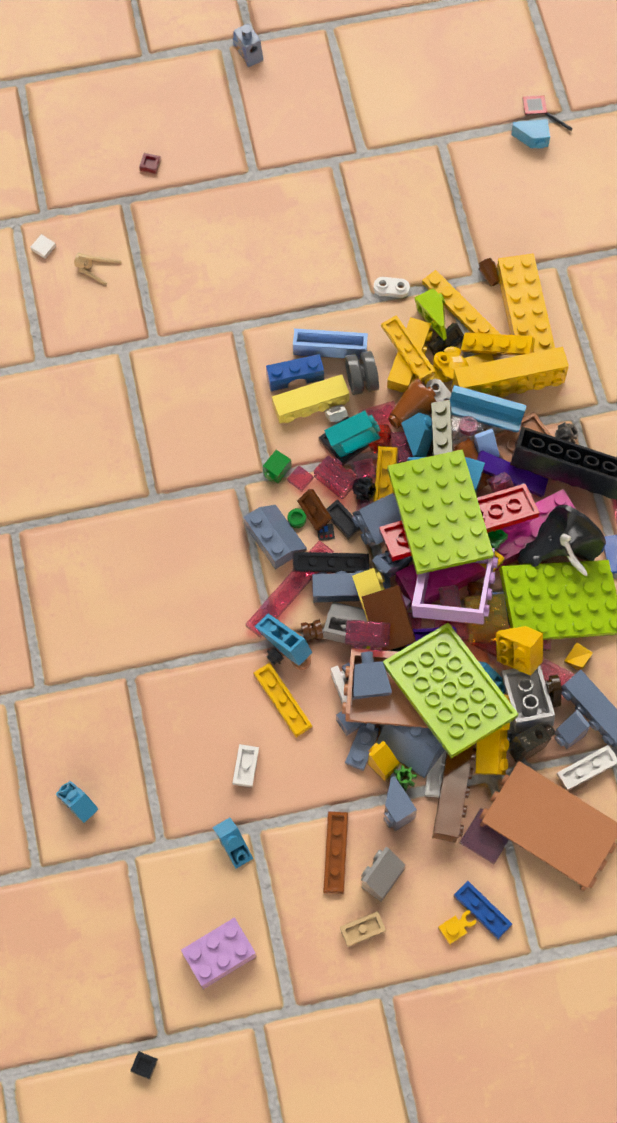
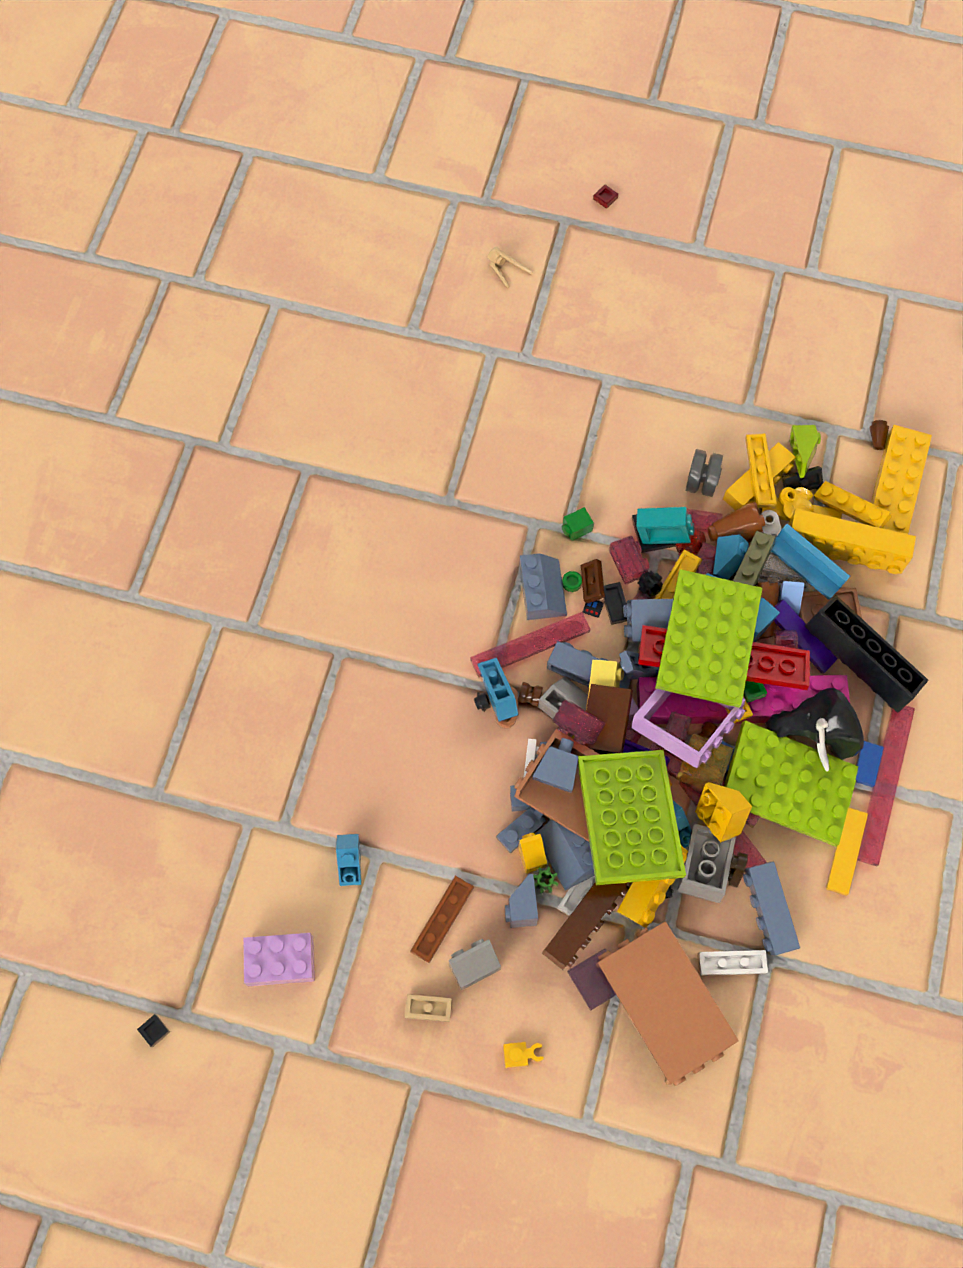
camera: 25 degrees right, 0 degrees up
white tile [30,234,56,259] -> none
dark azure slope [56,781,99,823] -> none
white plate [232,744,259,788] -> none
sand blue torso [233,24,264,67] -> none
yellow tile [253,662,312,737] -> none
blue arch [266,354,324,391] -> none
light yellow brick [272,375,350,423] -> none
clear pink tile [287,466,314,492] -> none
light blue brick [293,328,368,359] -> none
black tile [293,552,369,573] -> none
white plate [324,405,348,422] -> none
clear pink plate [353,458,376,480] -> none
white plate [374,277,410,298] -> none
yellow plate [422,269,500,356] -> none
blue tile [453,881,513,939] -> none
clear pink tile [459,416,478,436] -> none
clear smoke torso [508,723,555,763] -> none
flat silver gear [555,422,578,443] -> none
sand blue slope [555,710,590,749] -> none
yellow slope [564,642,593,671] -> none

